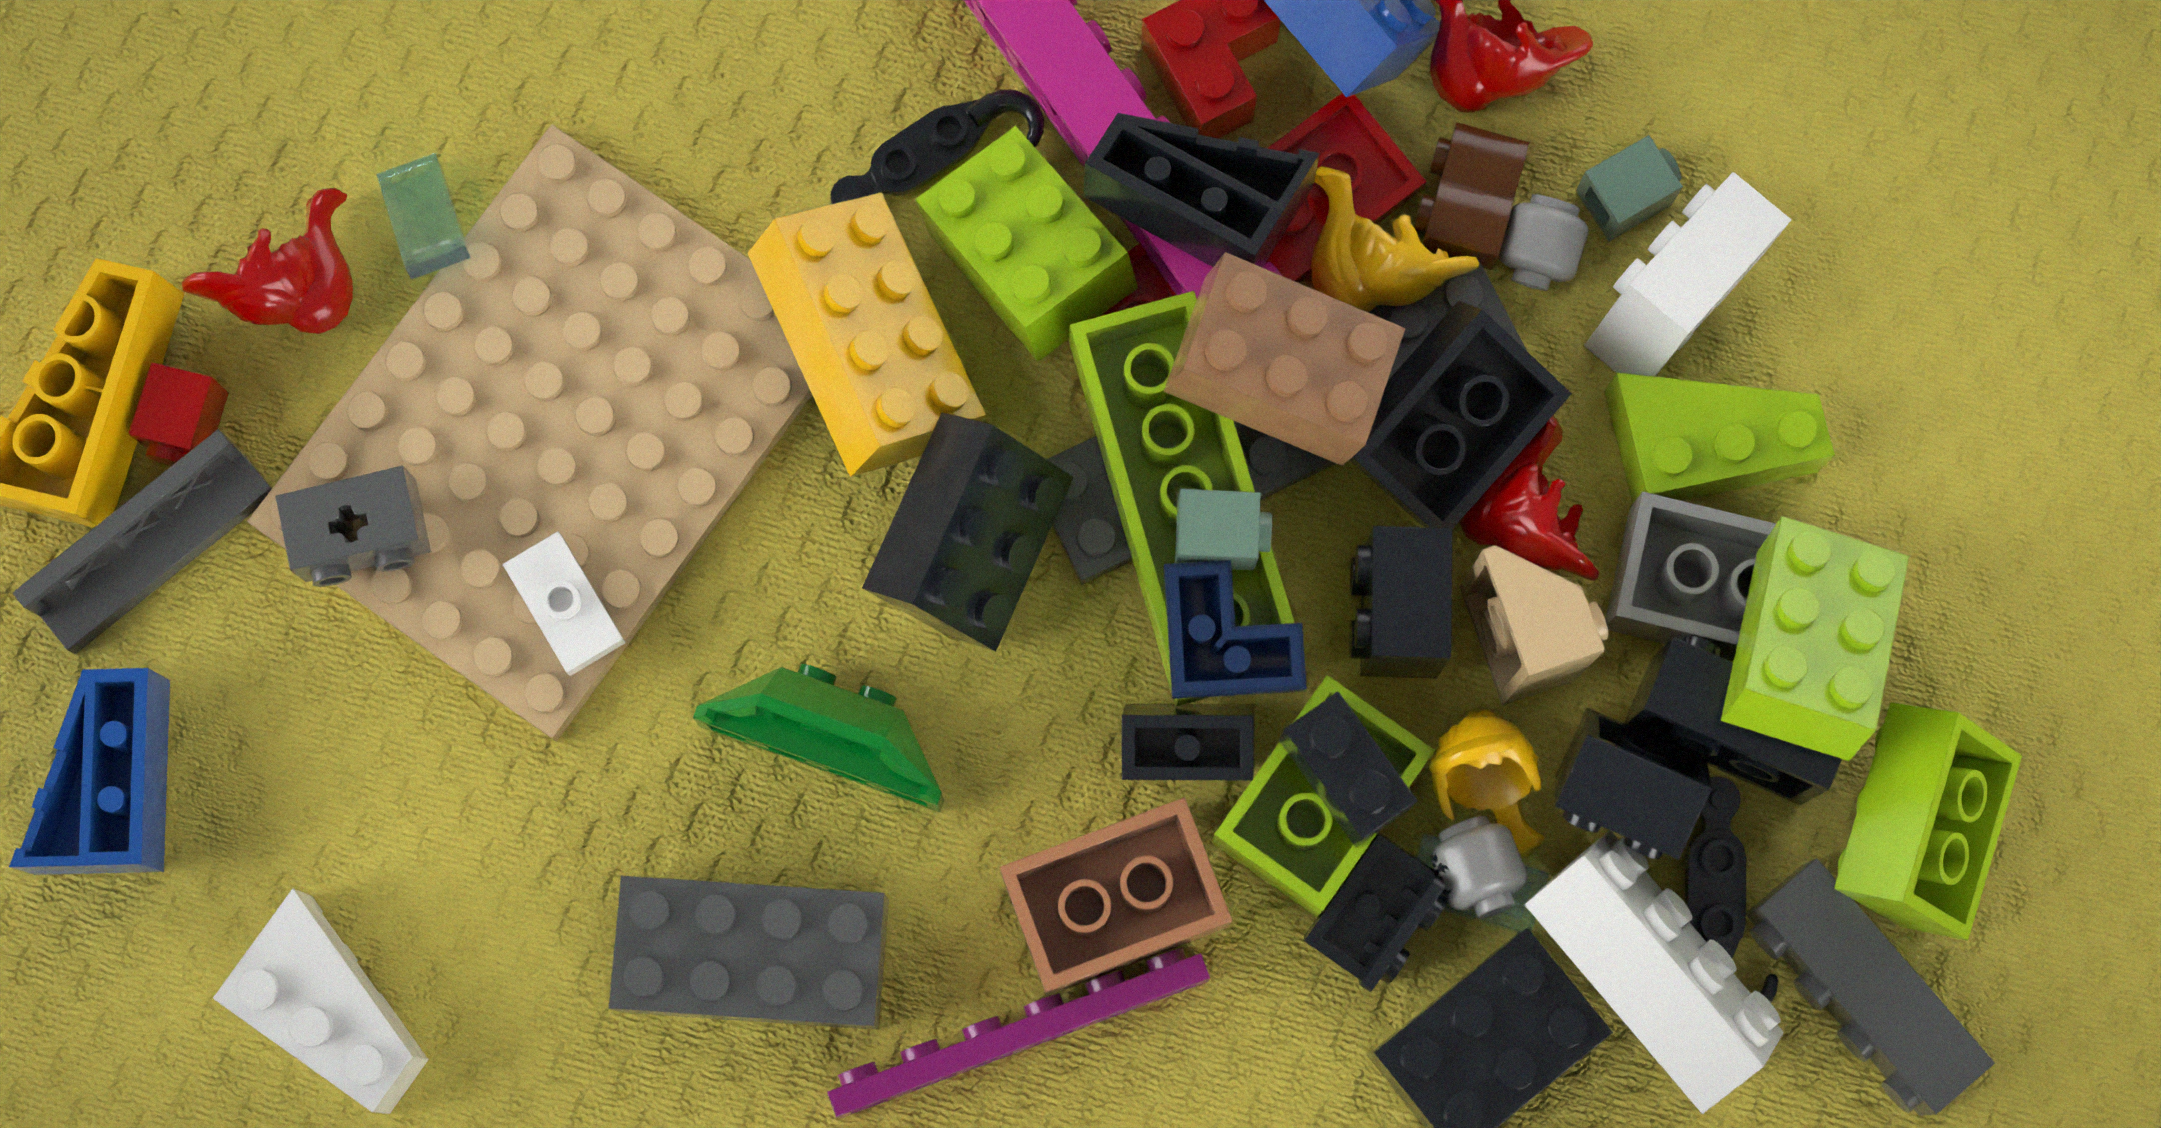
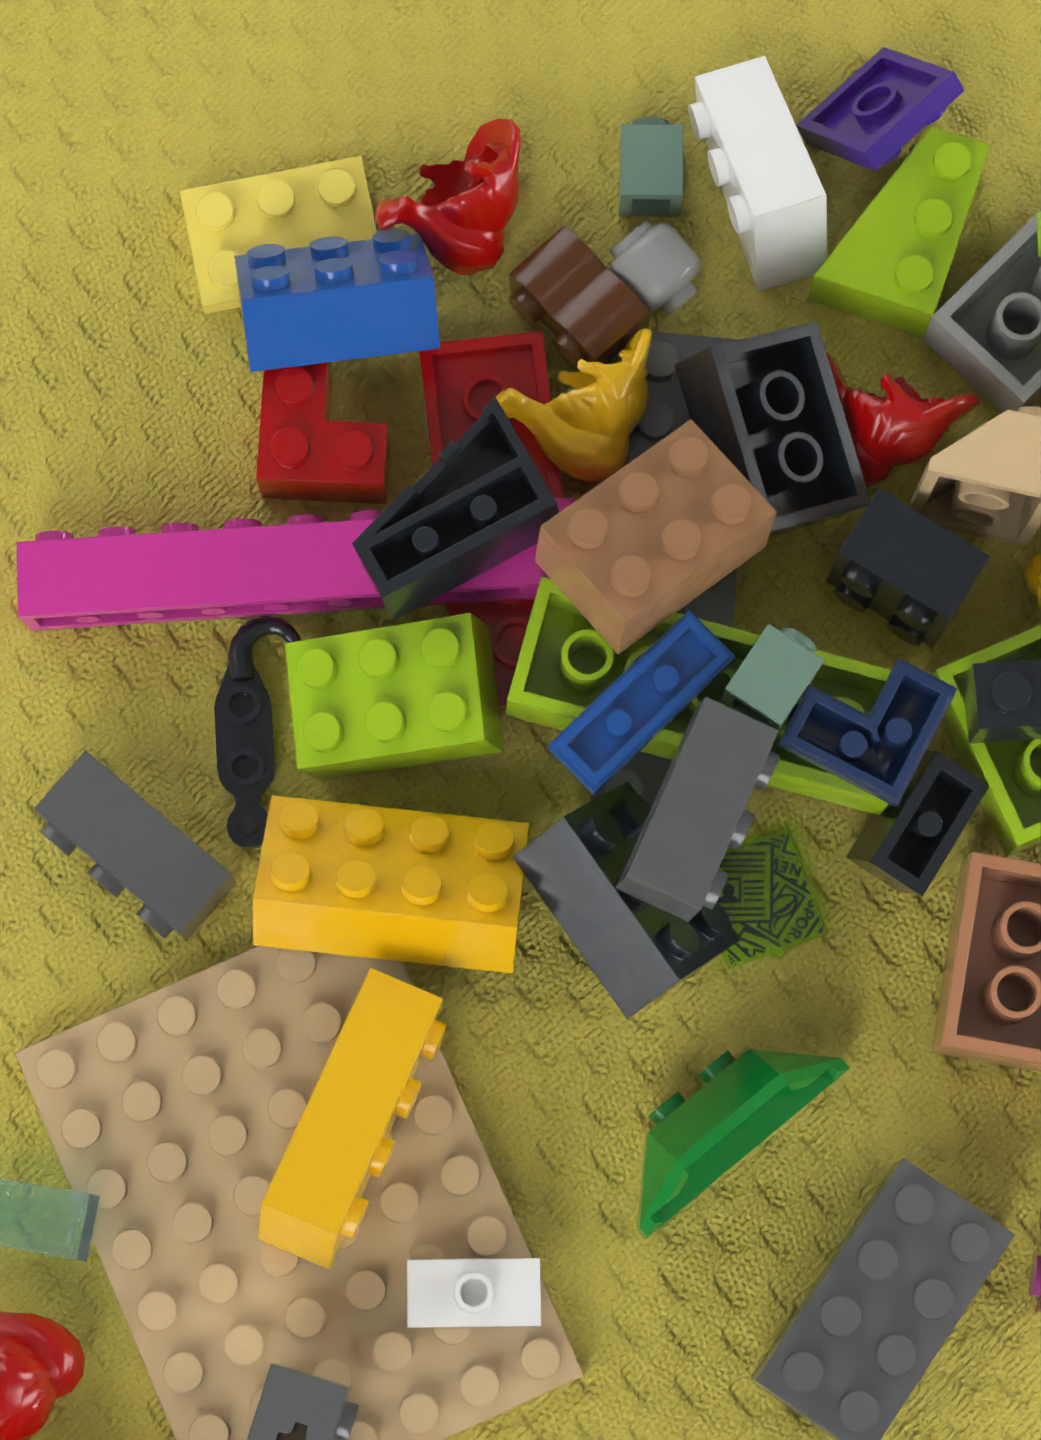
camera: 60 degrees left, 0 degrees up
none -> dark grey brick [34,750,237,941]
none -> yellow wedge [258,968,448,1270]
none -> blue tile [548,610,736,796]
none -> dark grey brick [616,697,780,922]
none -> clear neon green piece [717,829,828,970]
none -> dark purple plate [796,47,964,171]

